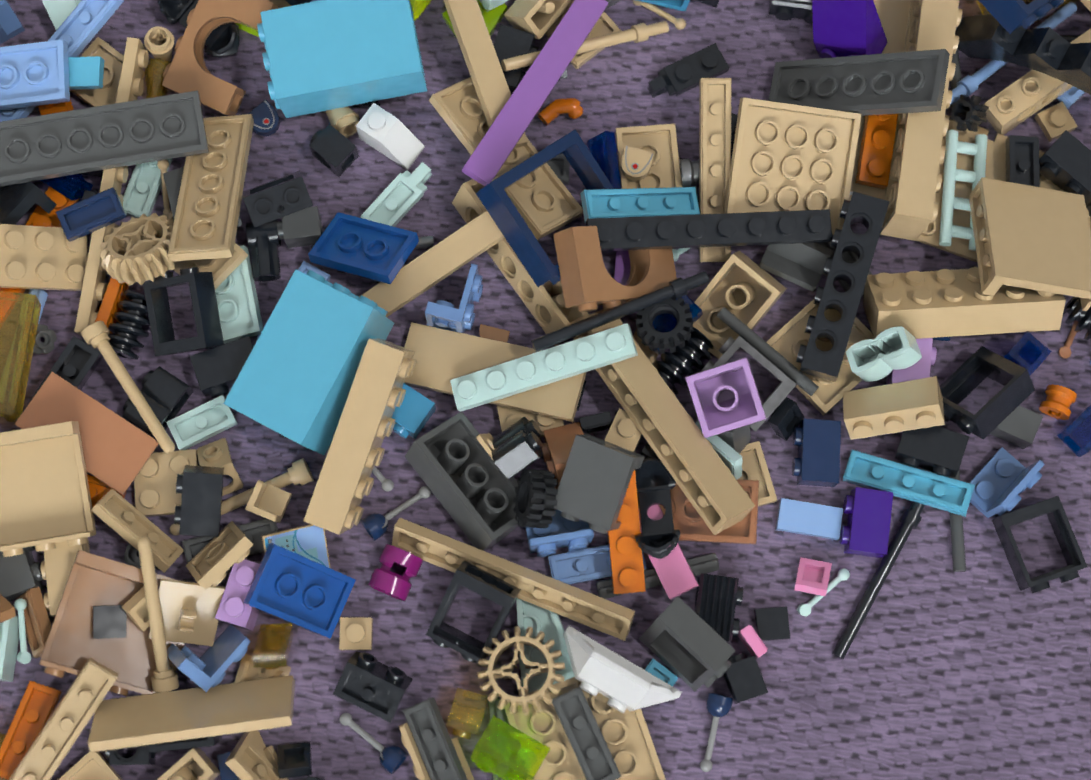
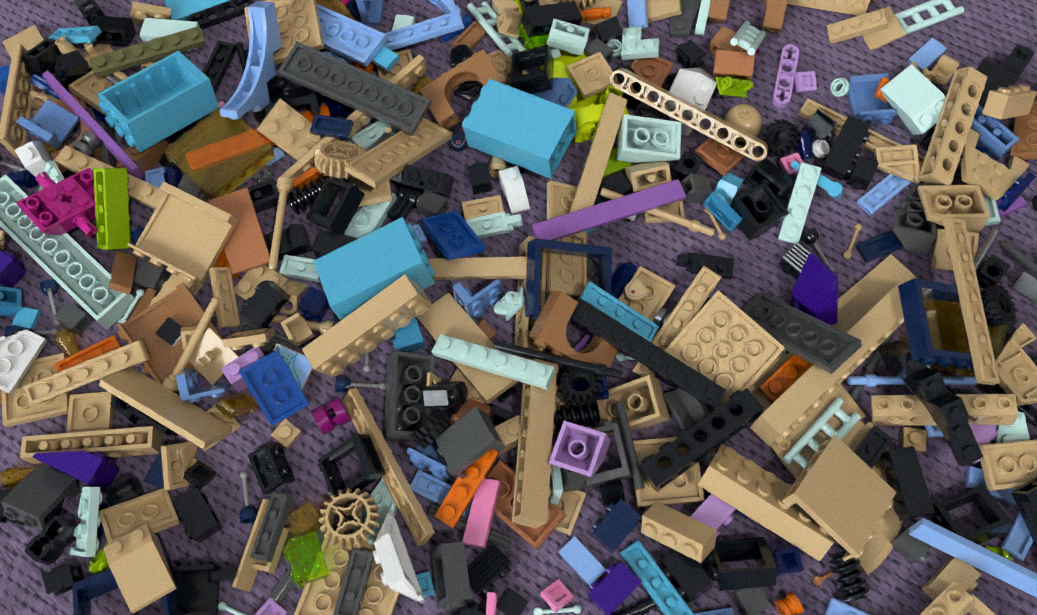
camera: 45 degrees right, 10 degrees down
tan cone [144,26,174,64] -> none
orange arm [537,98,583,126] -> none
black piece [635,458,680,559] -> none
light aqua brick [846,327,922,382] -> none
black gear [949,95,989,132] -> none
none -> clear blue brick [299,287,330,322]
none -> tan plate [462,195,504,221]
none -> light aqua hinge [494,287,525,321]

